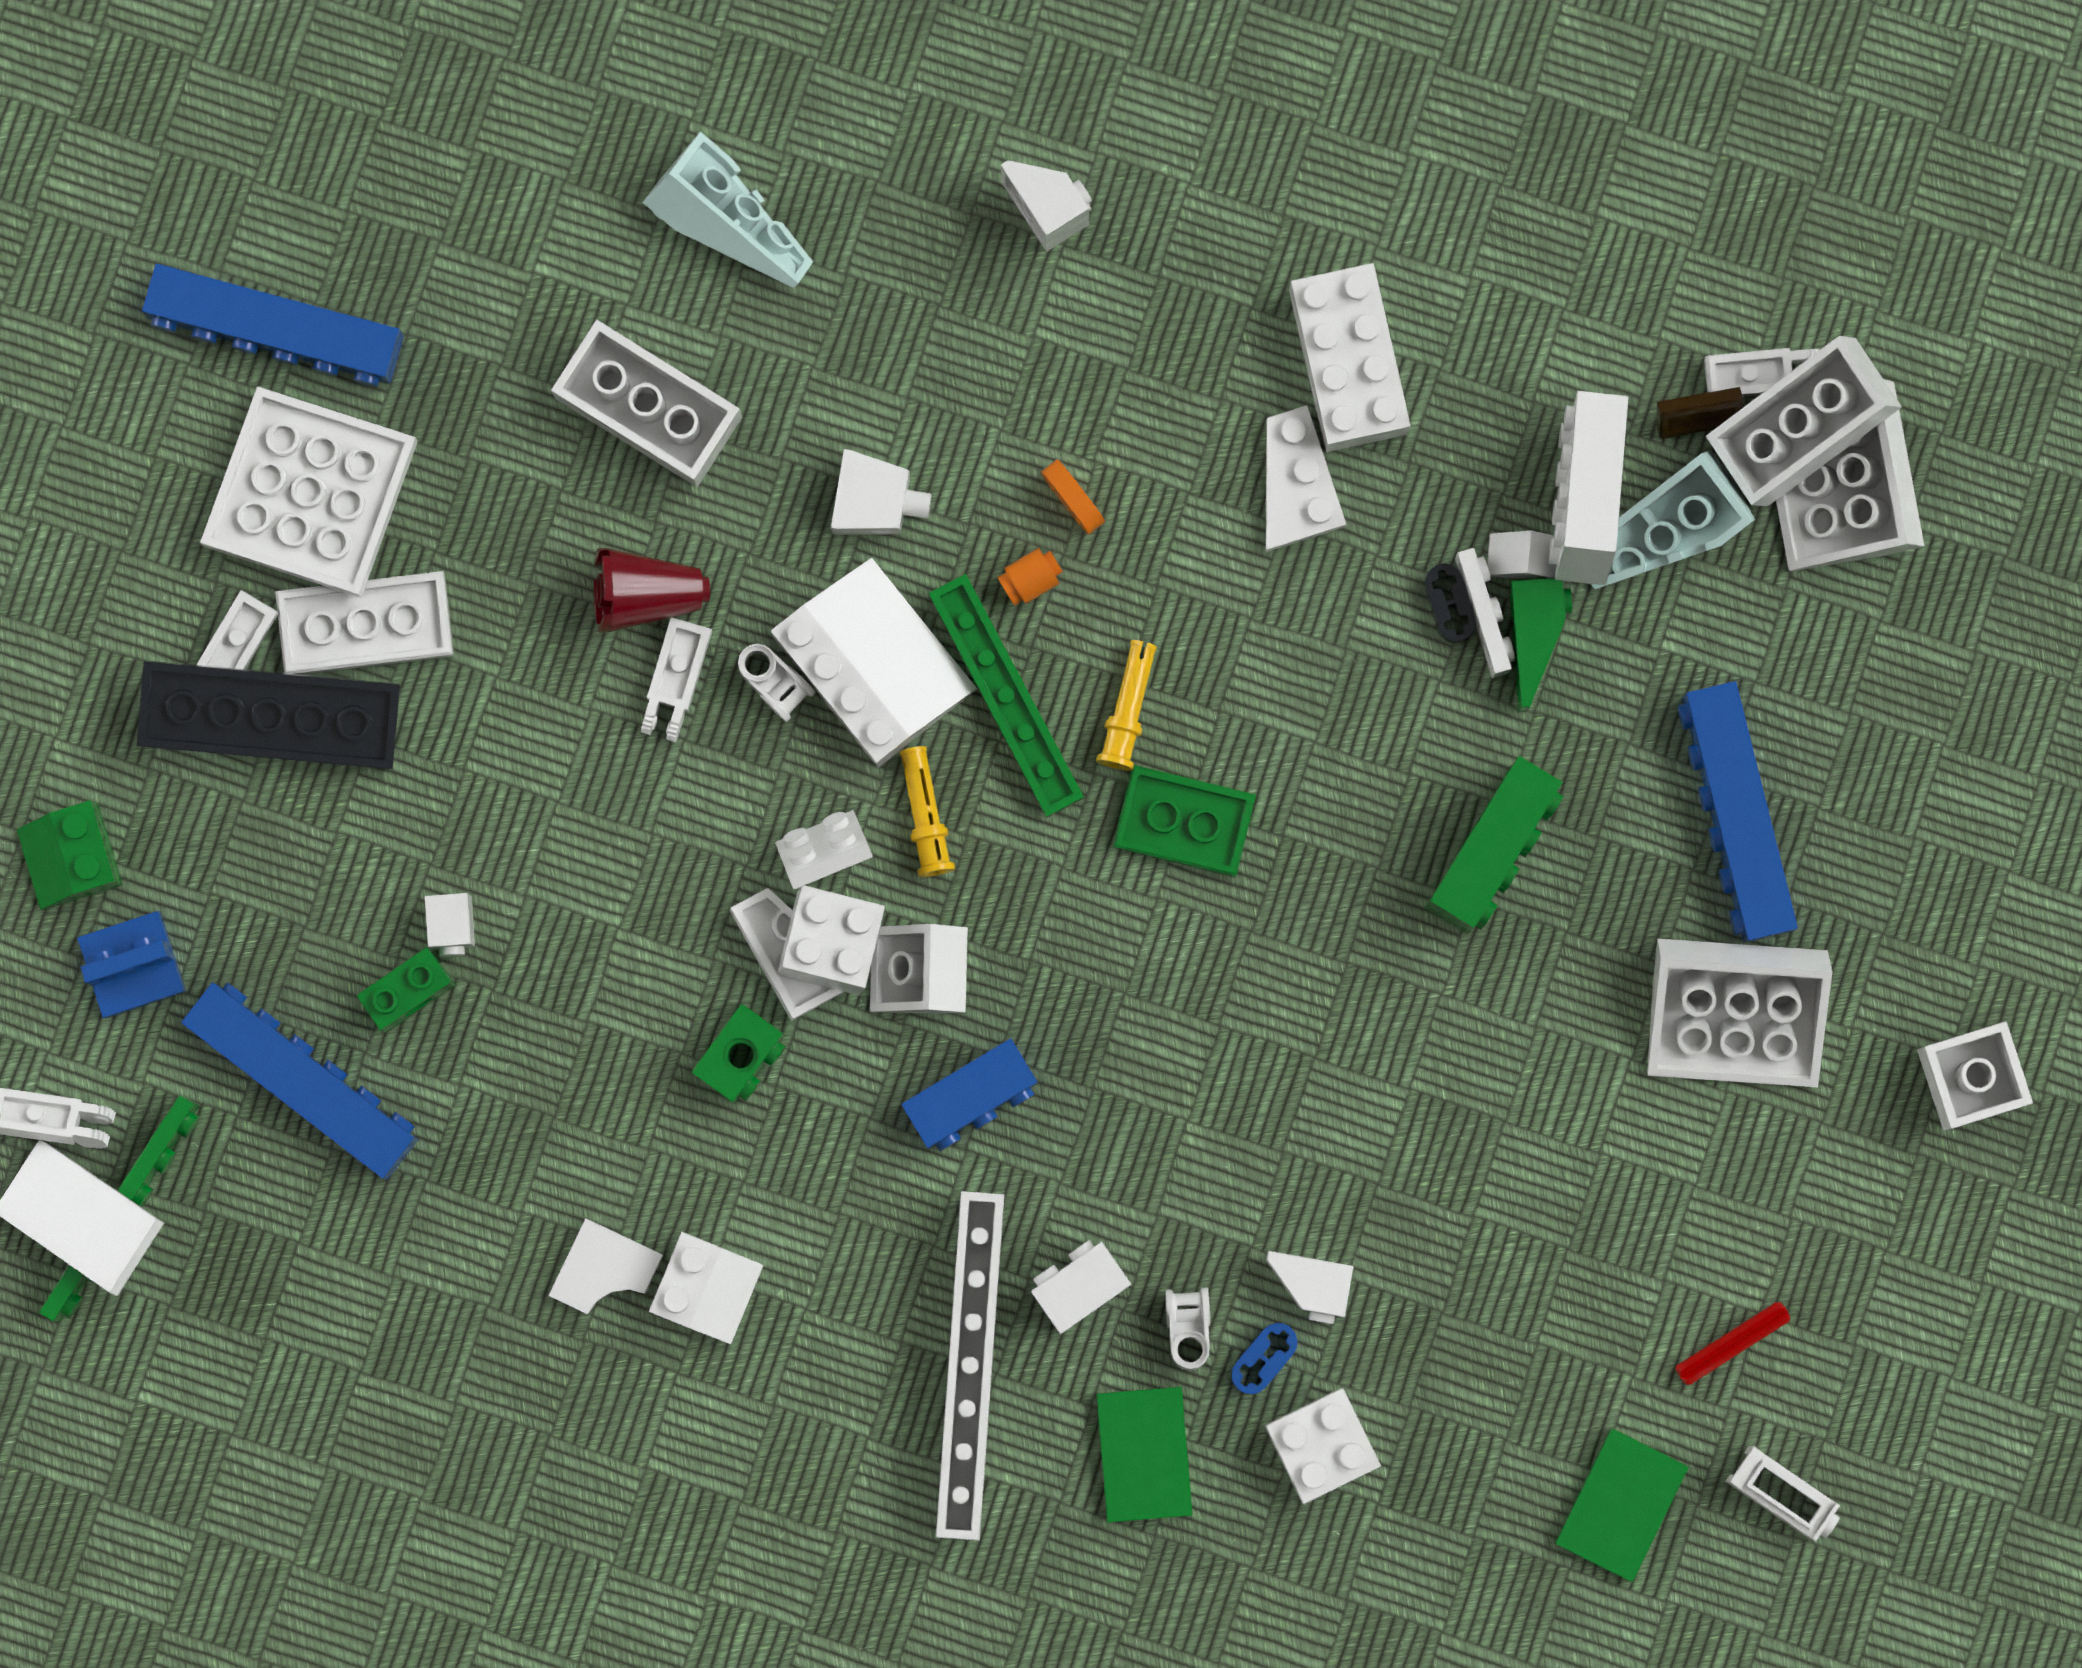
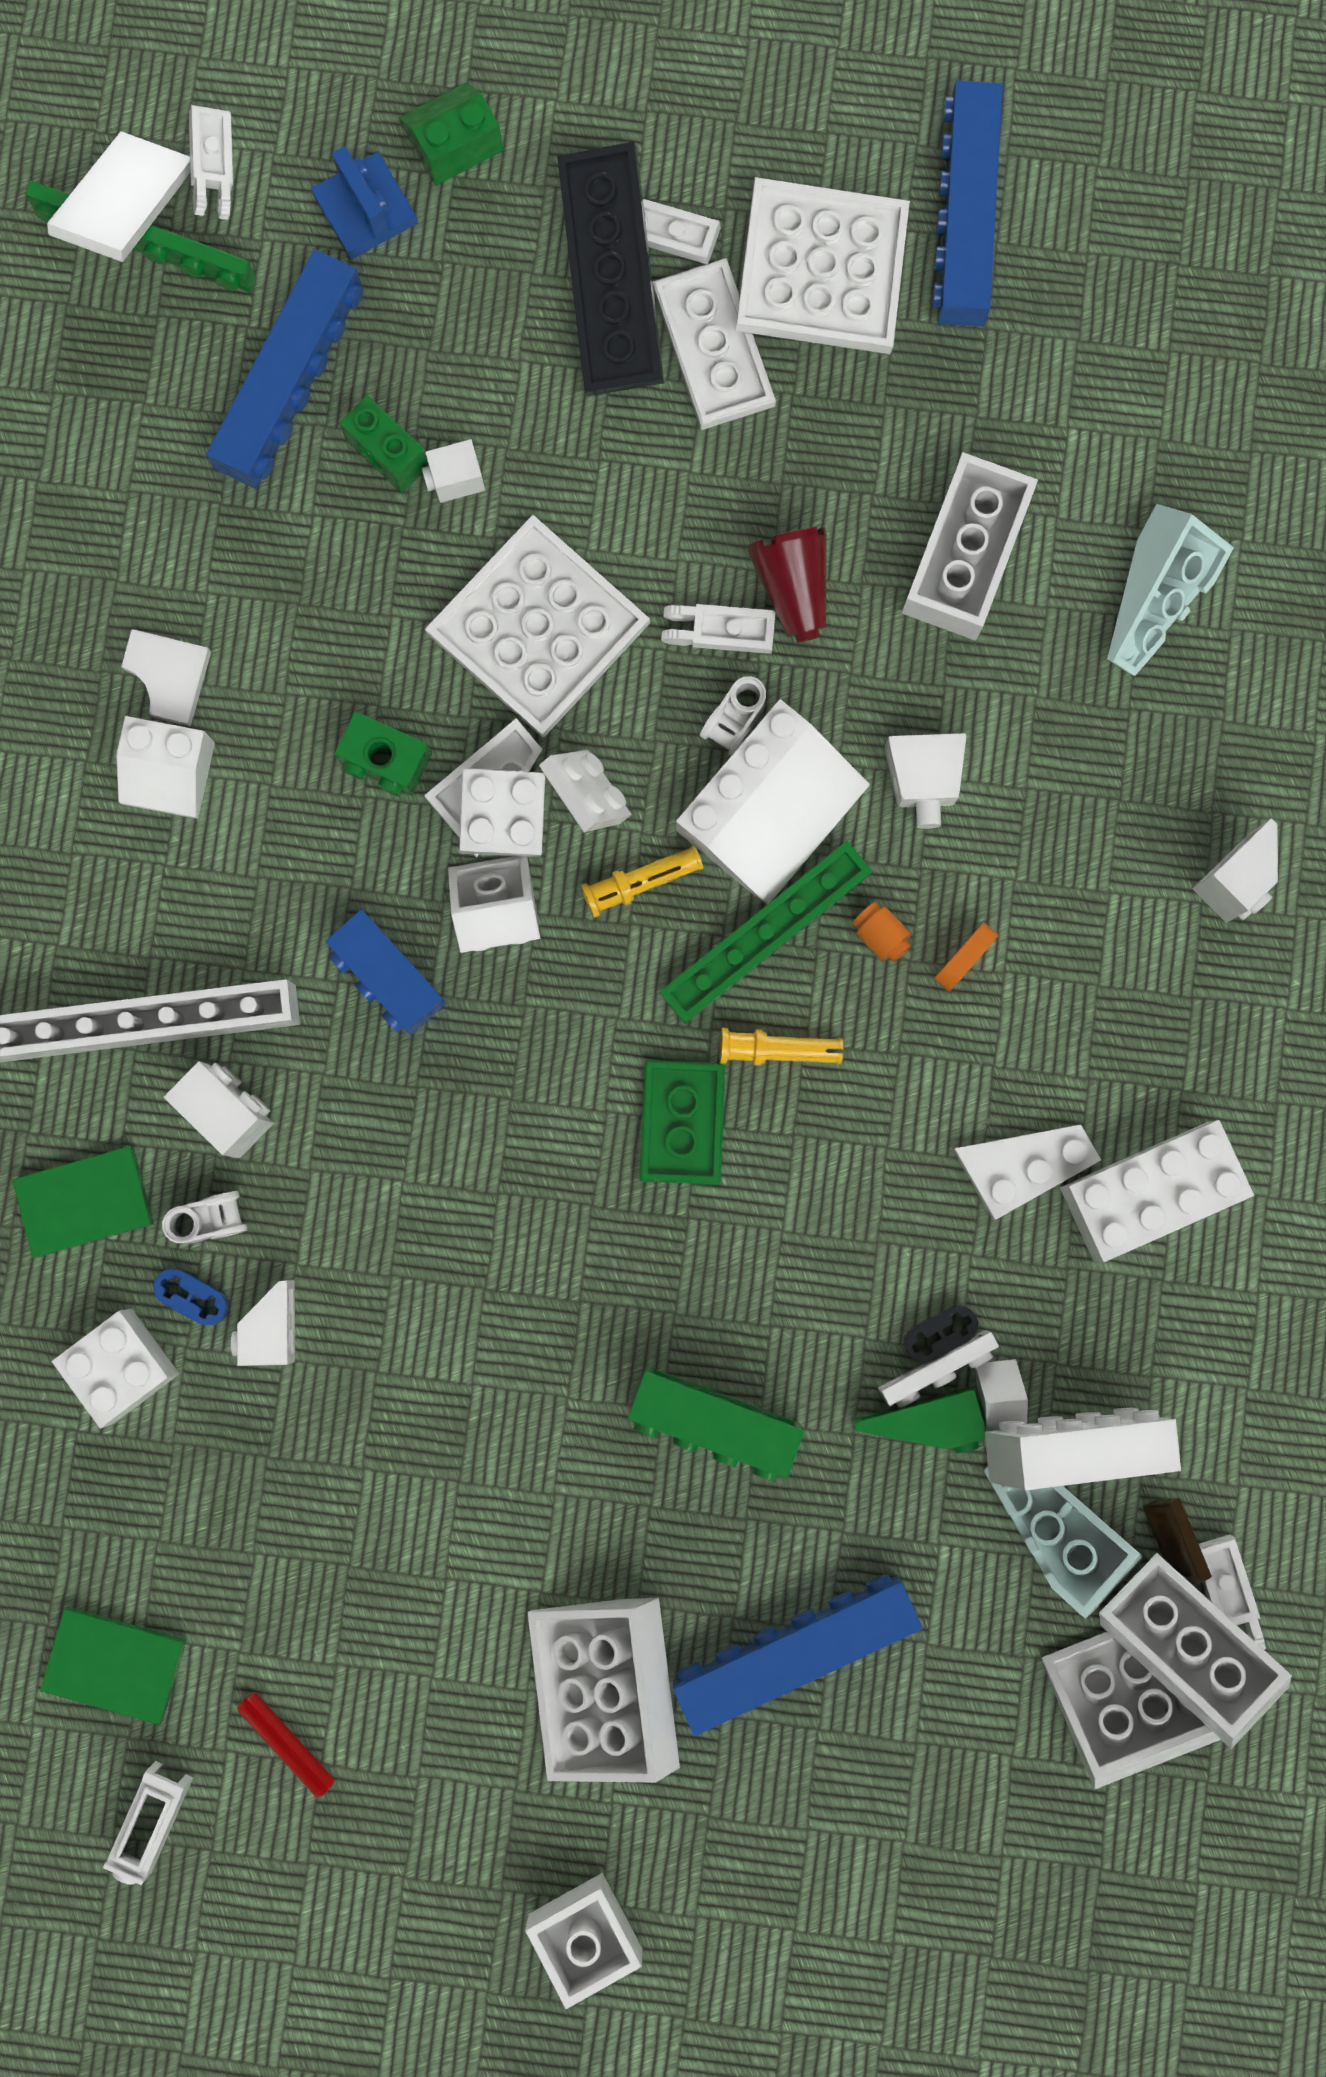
camera: 80 degrees right, 0 degrees up
none -> white plate [425,515,650,738]

